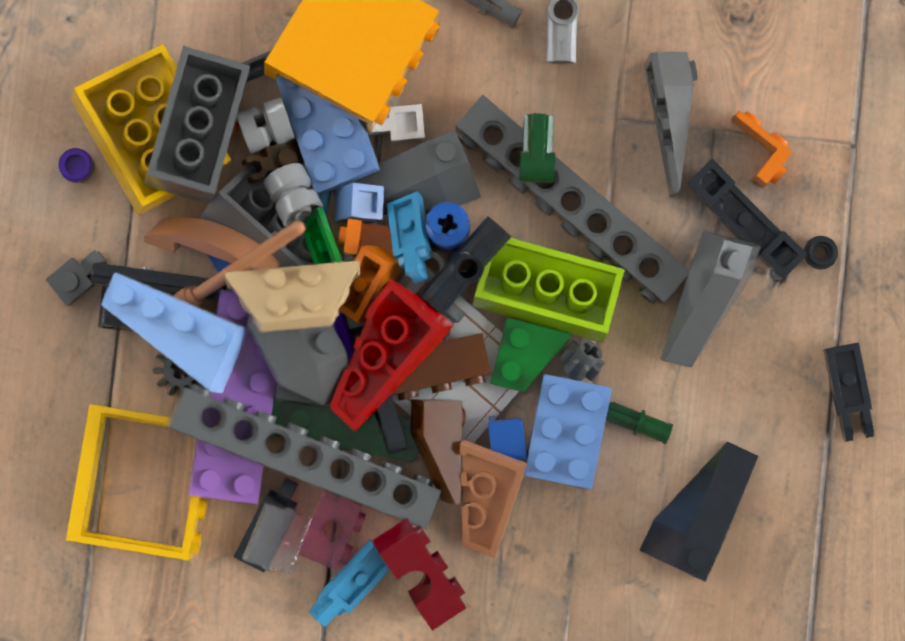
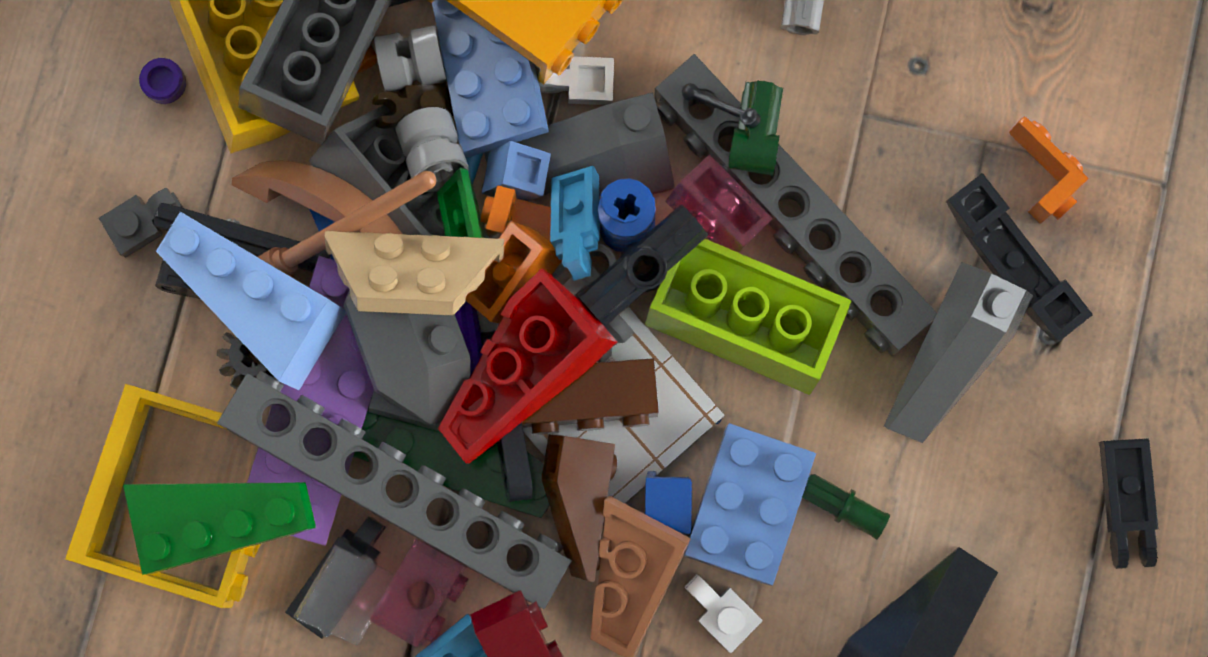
camera: 10 degrees right, 5 degrees down
green wing [490,318,571,392] -> none
dark grey gear [560,340,605,382] -> none
dark grey wedge [644,52,698,197] -> none
black plate [804,236,838,270] -> none
none -> green wing [123,482,316,575]
none -> clear pink brick [665,155,773,253]
none -> black hinge [681,83,761,128]
none -> white plate [684,574,763,653]

